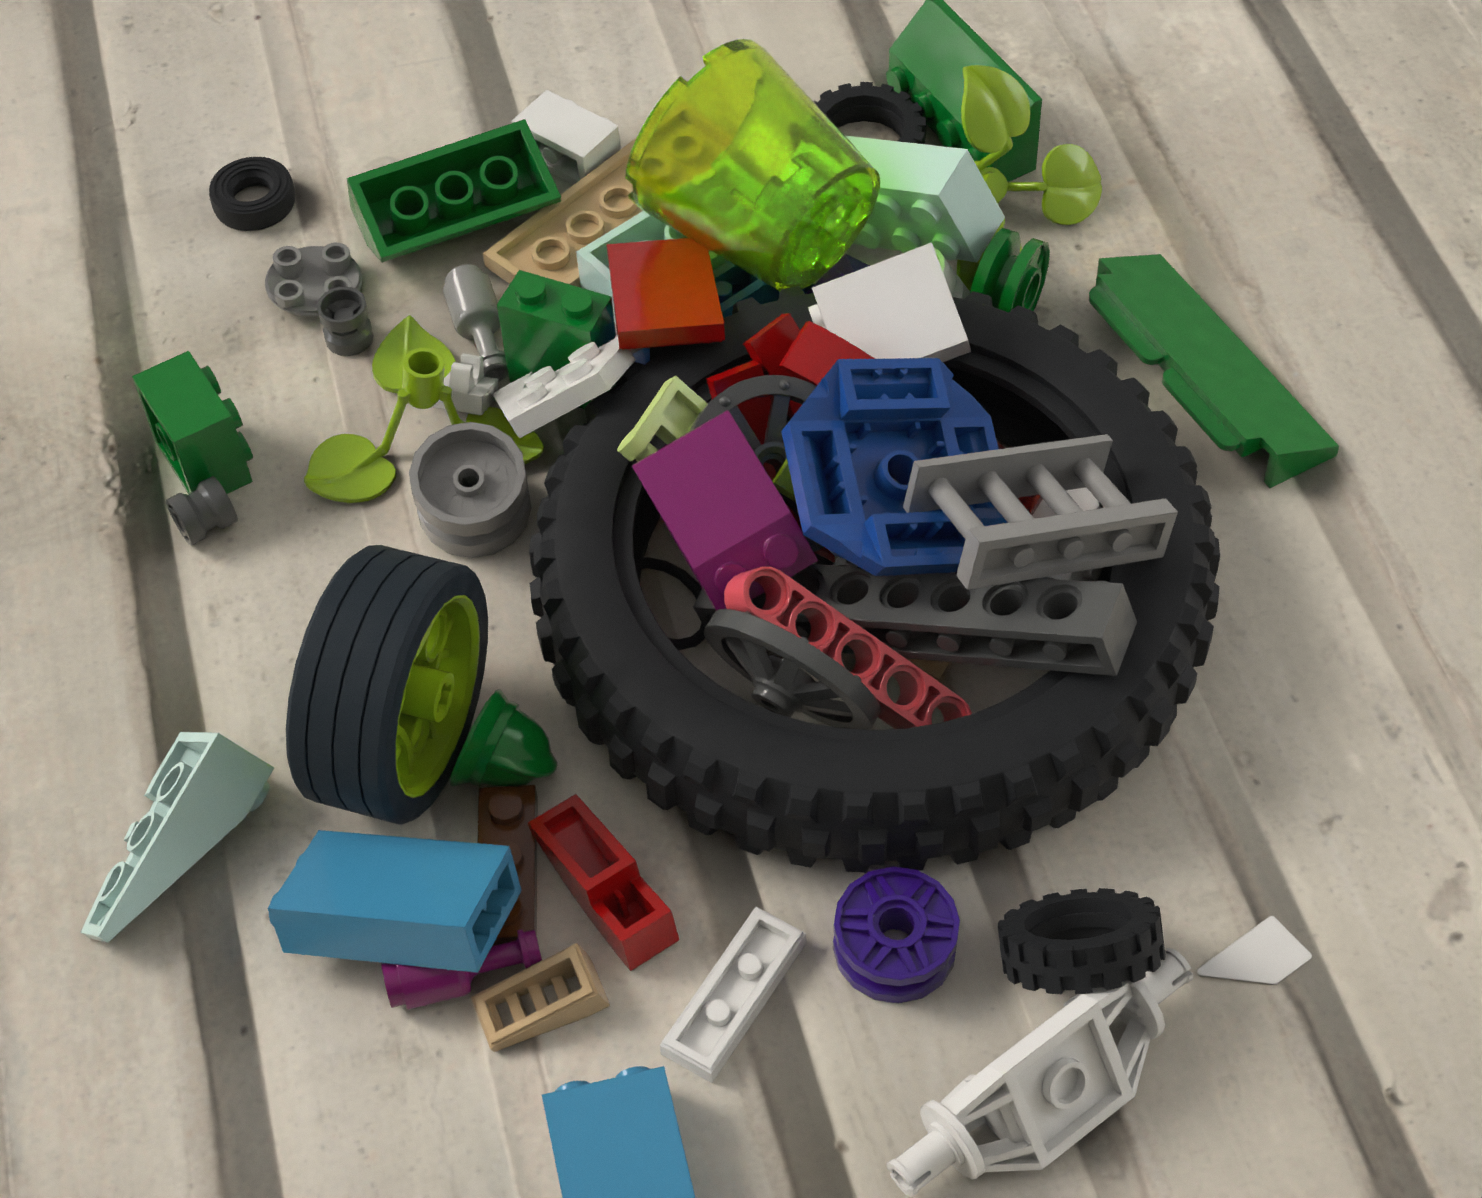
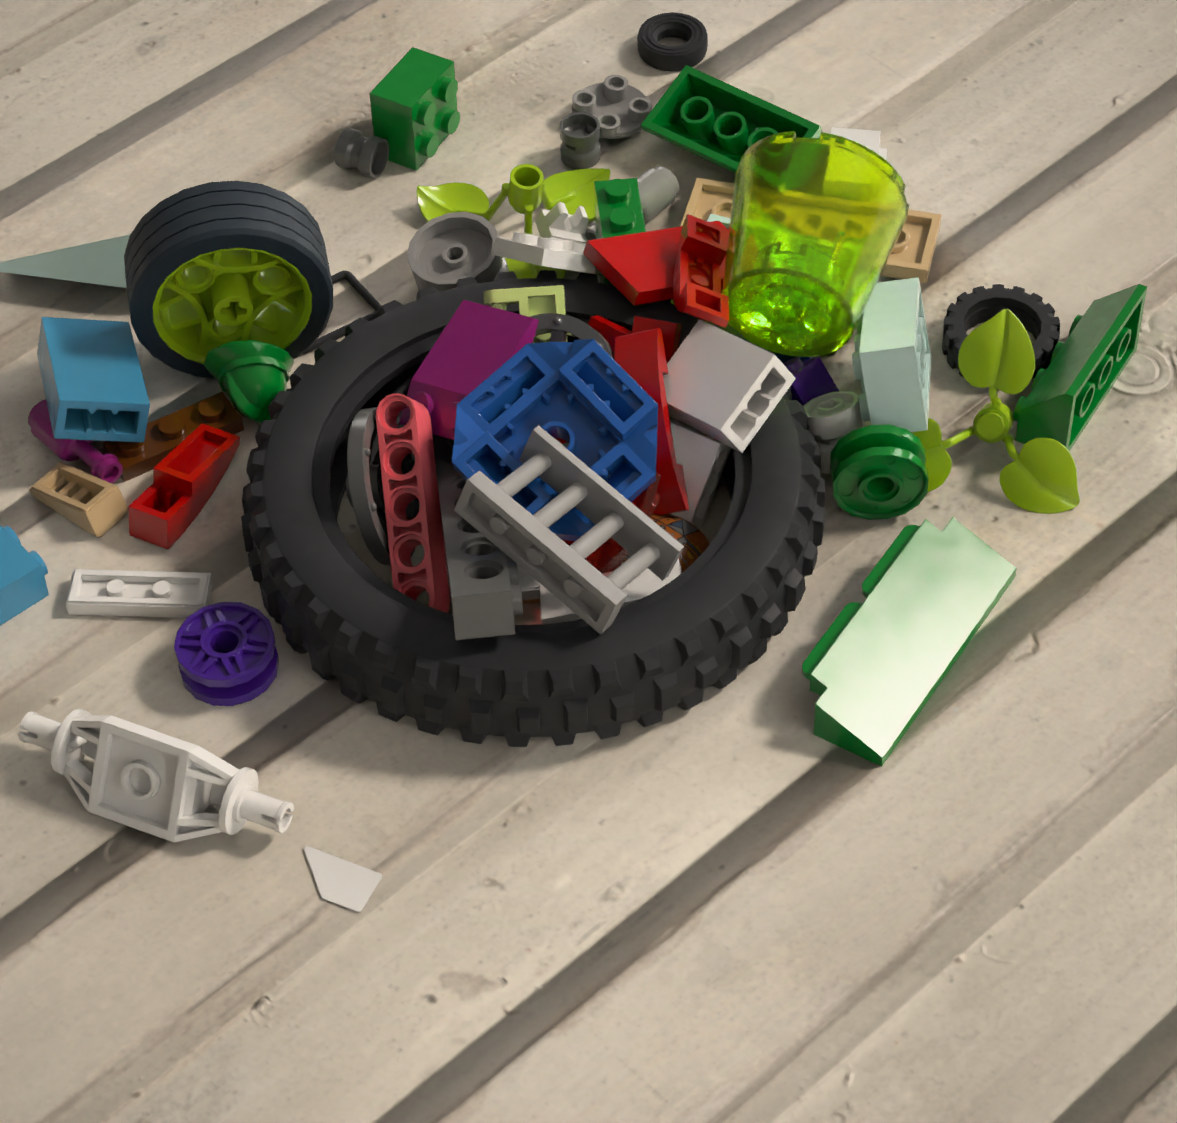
camera: 60 degrees right, 5 degrees down
black tyre [998,888,1166,994] -> none
none -> red slope [673,214,729,328]

